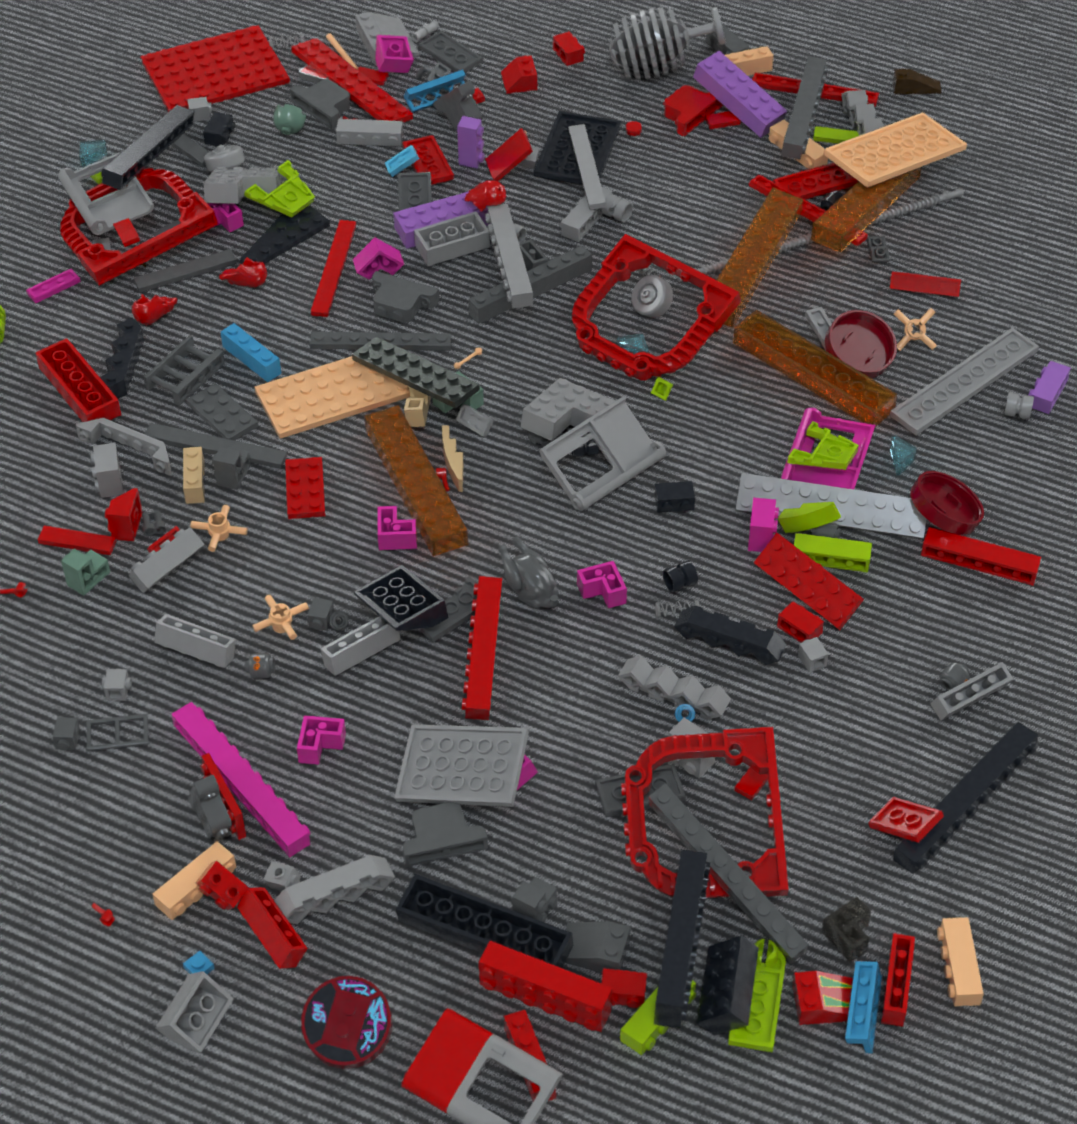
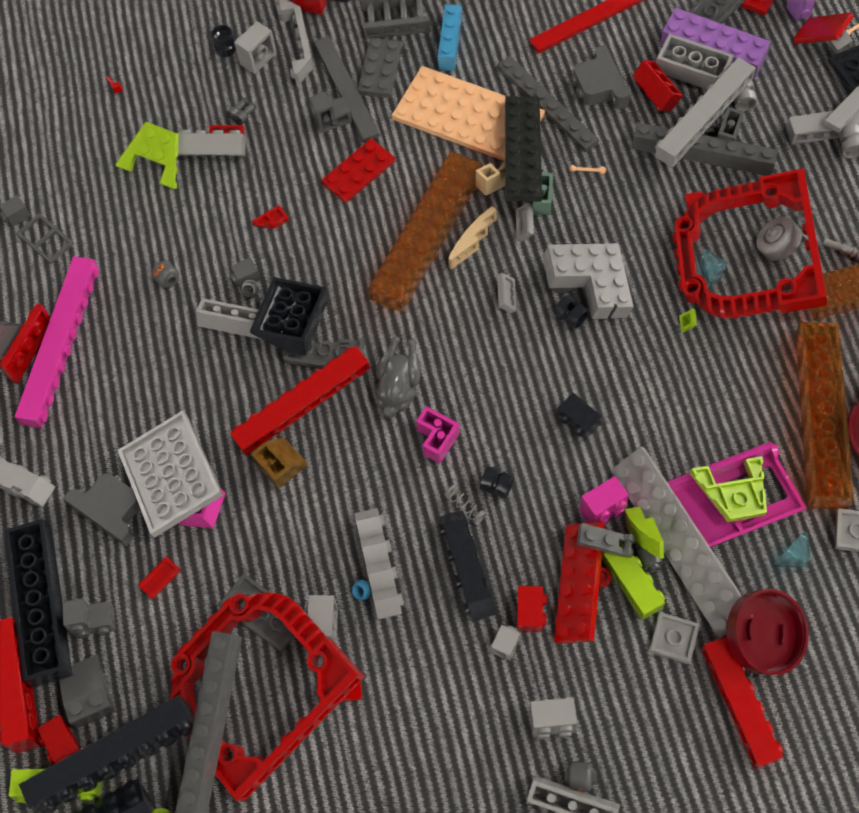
camera: 55 degrees right, 15 degrees up
red tile [37,525,117,555] -> none
sand green brick [61,549,110,596] -> none
light grey brick [102,669,132,701] -> none
red slope [105,488,143,541] -> none
light grey brick [154,614,236,668] -> none
tan arch [183,447,205,504] -> none
light nougat bar [190,505,248,552] -> none
light nougat bar [252,595,309,640] -> none
dark pink brick [297,715,346,765] -> none
dark pink brick [353,237,404,280] -> none
dark pink brick [378,506,417,550] -> none
red hand [436,468,450,491] -> none
red piece [465,180,506,212] -> none
light grey piece [540,396,666,511] -> none
none -> lime wing [115,122,179,189]
none -> red tile [137,557,181,600]
none -> black wheel [211,25,236,57]
none -> pearl gold slope [251,437,308,489]
none -> red tile [252,205,289,229]
none -> light grey plate [497,273,516,313]
none -> light grey brick [529,698,577,739]
none -> dark grey plate [577,523,635,558]
none -> red brick [632,60,683,111]
none -> light grey tile [649,612,700,665]
none -> red tile [684,191,703,210]

